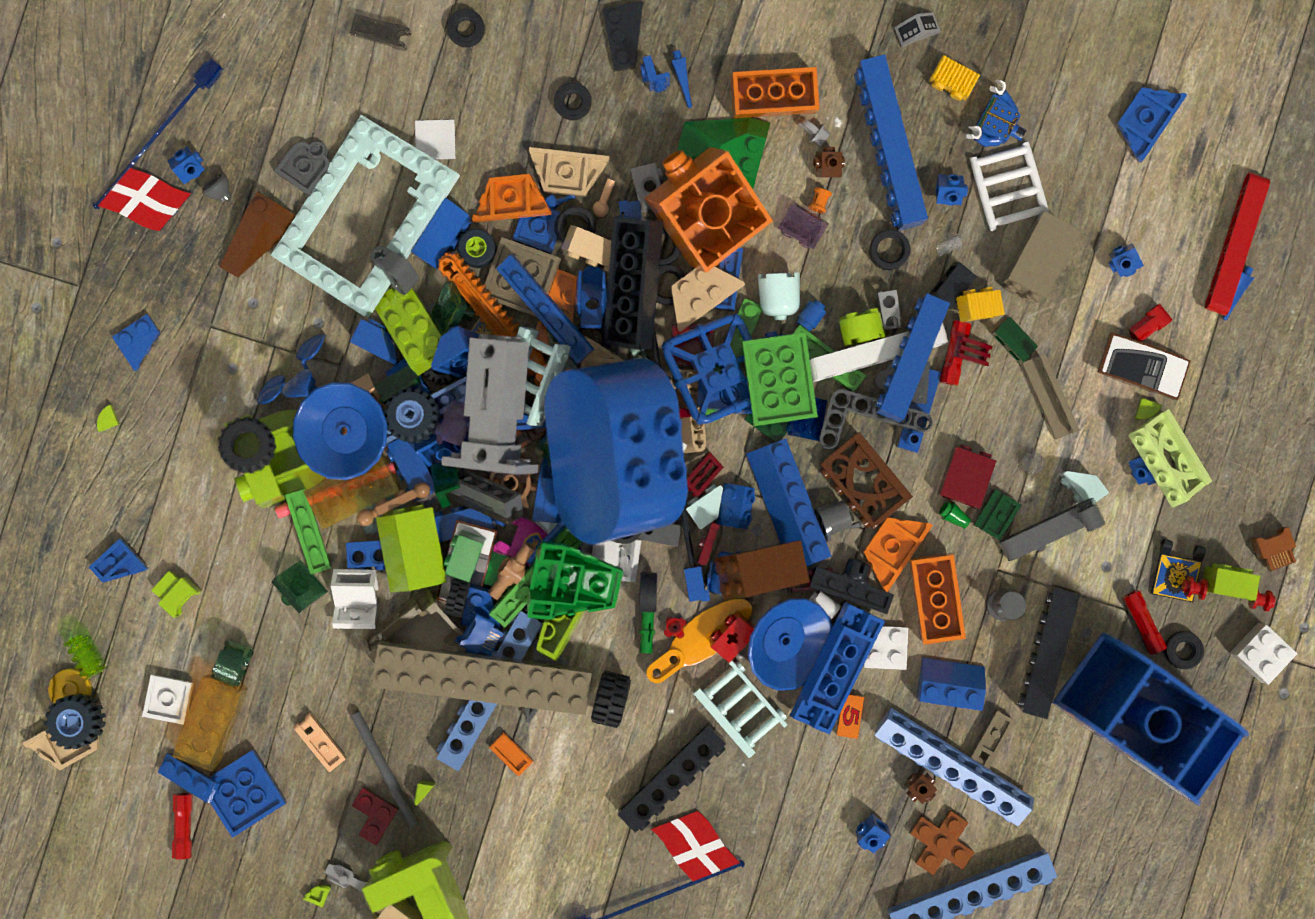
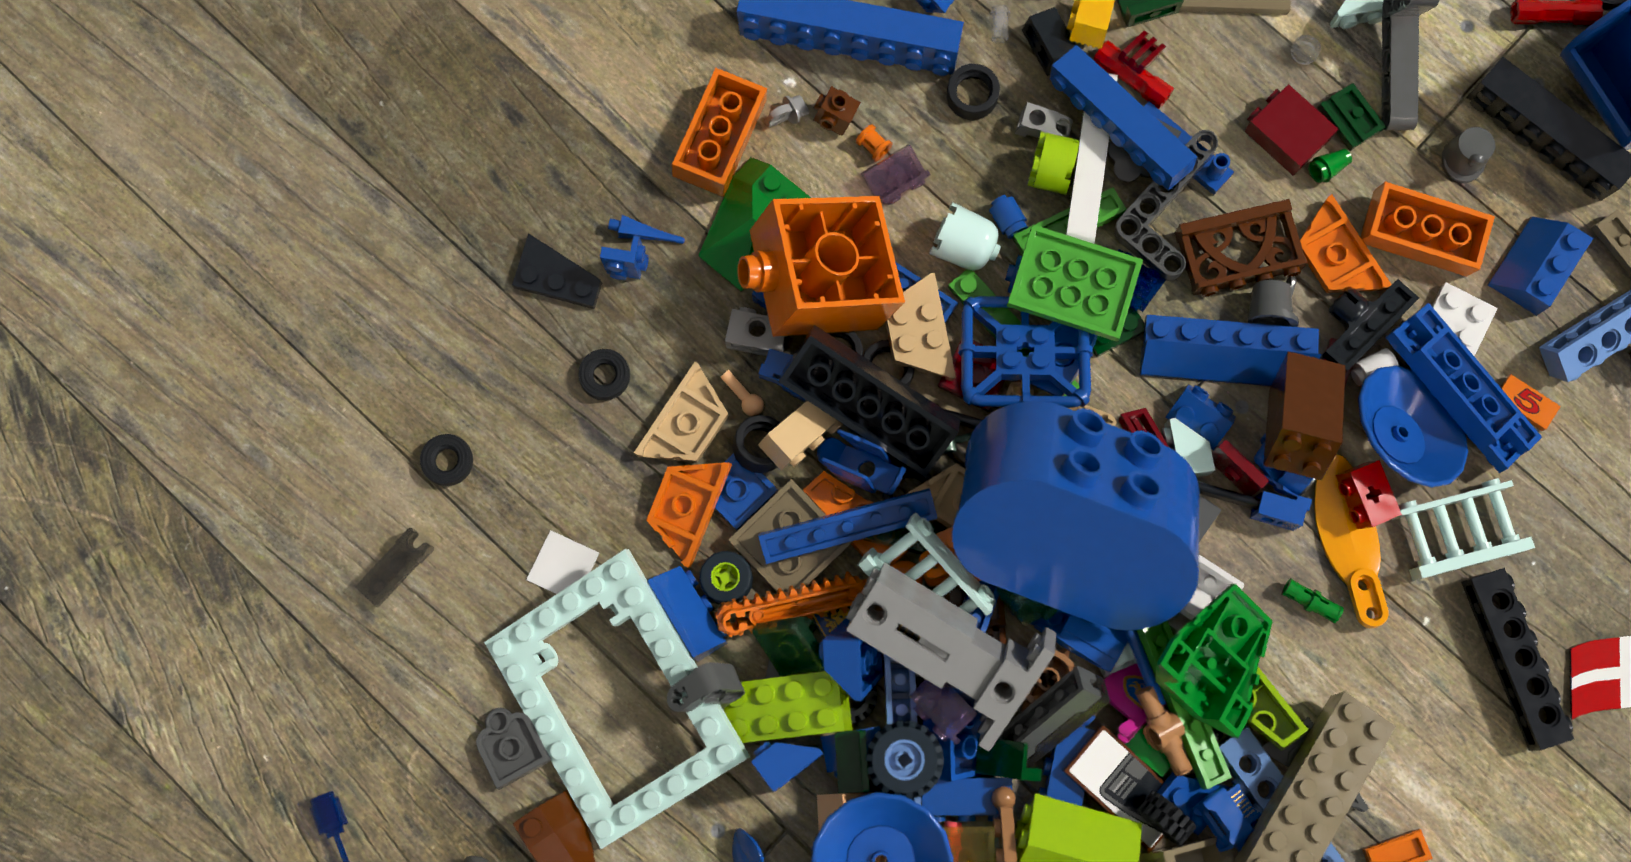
camera: 65 degrees left, 10 degrees down
piece [444,530,486,582] -> none
blue hand [545,195,575,209] -> none
black tyre [591,670,631,728] -> none
black tyre [639,572,657,612] -> none
red plate [664,617,686,639] -> none

